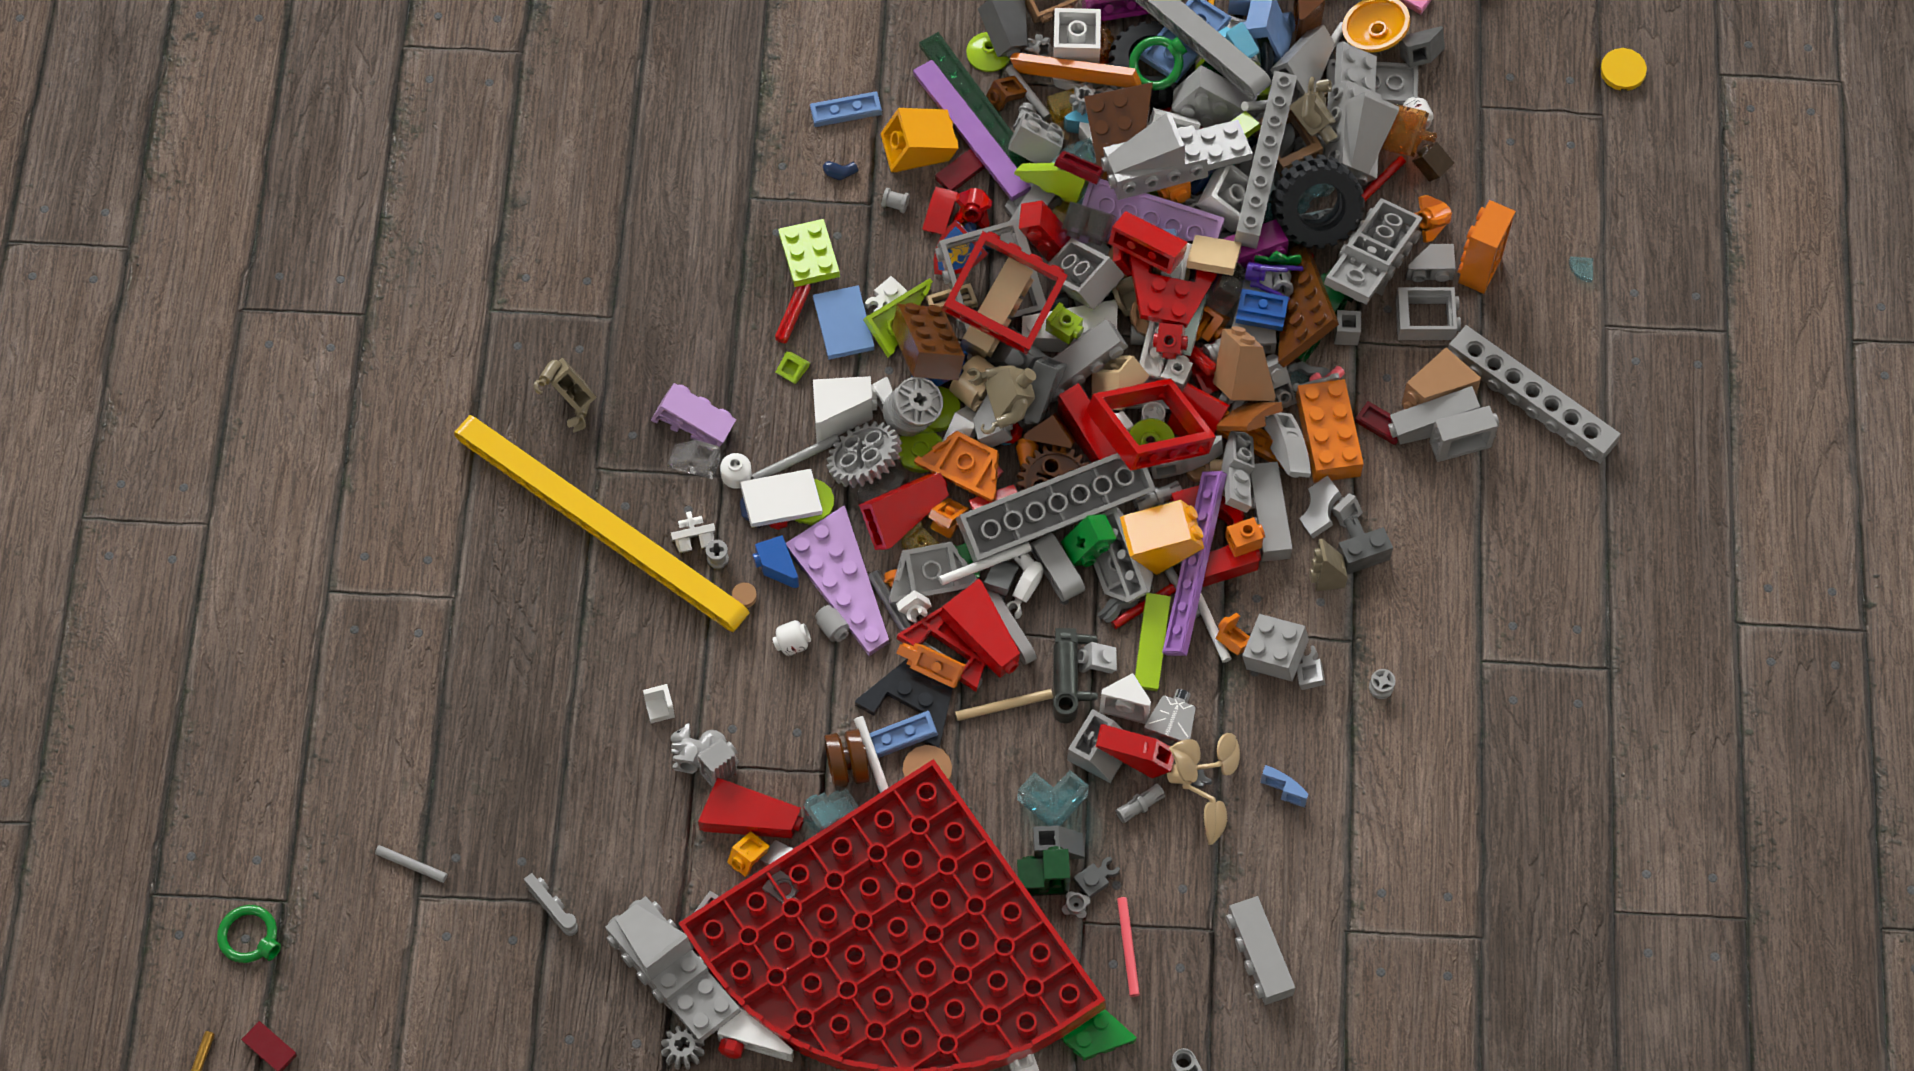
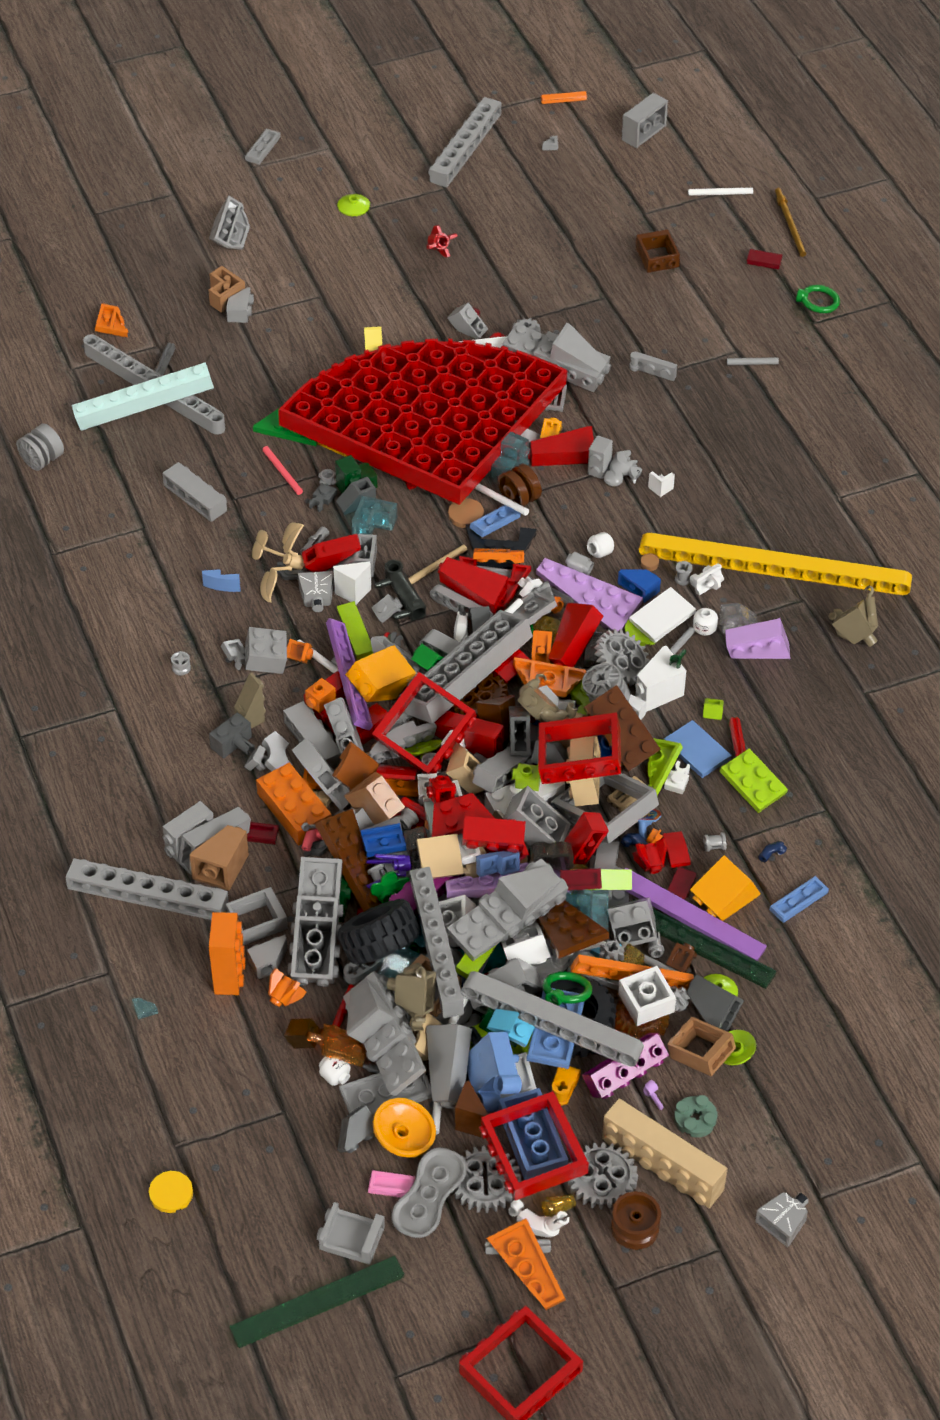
camera: 155 degrees right, 15 degrees down
none -> dark green hand [669,649,687,669]

